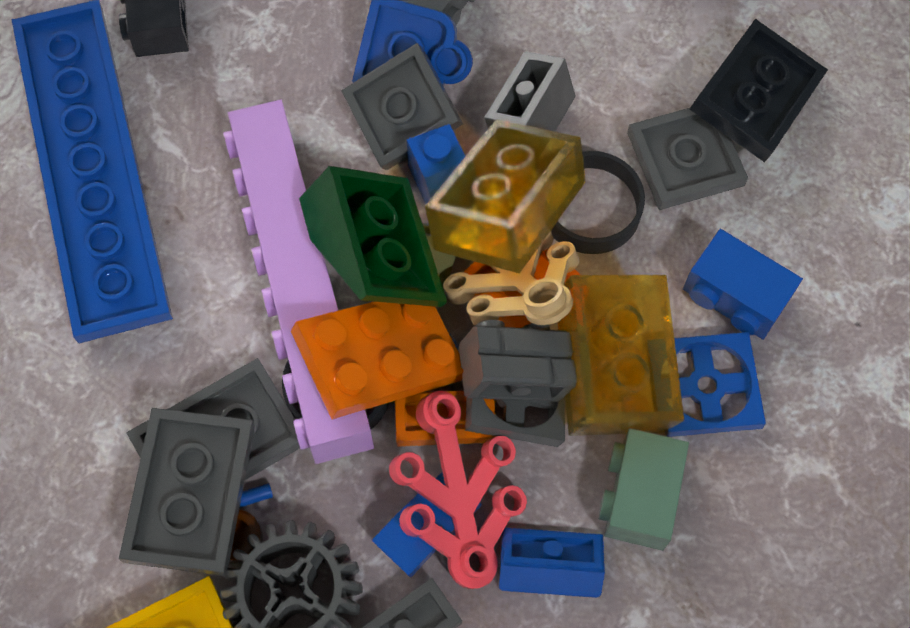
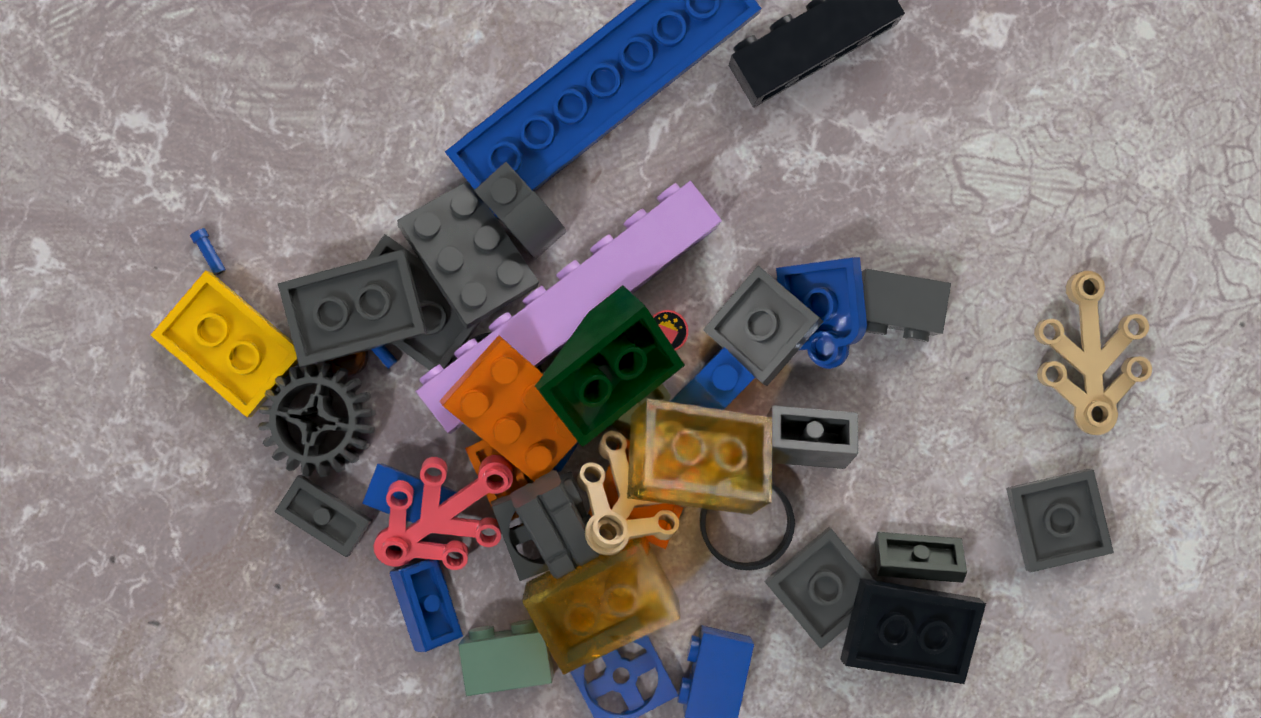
camera: 70 degrees right, 20 degrees up
none -> dark grey plate [397,181,539,329]
none -> dark grey brick [474,162,566,260]
none -> pearl dark grey plate [874,532,967,583]

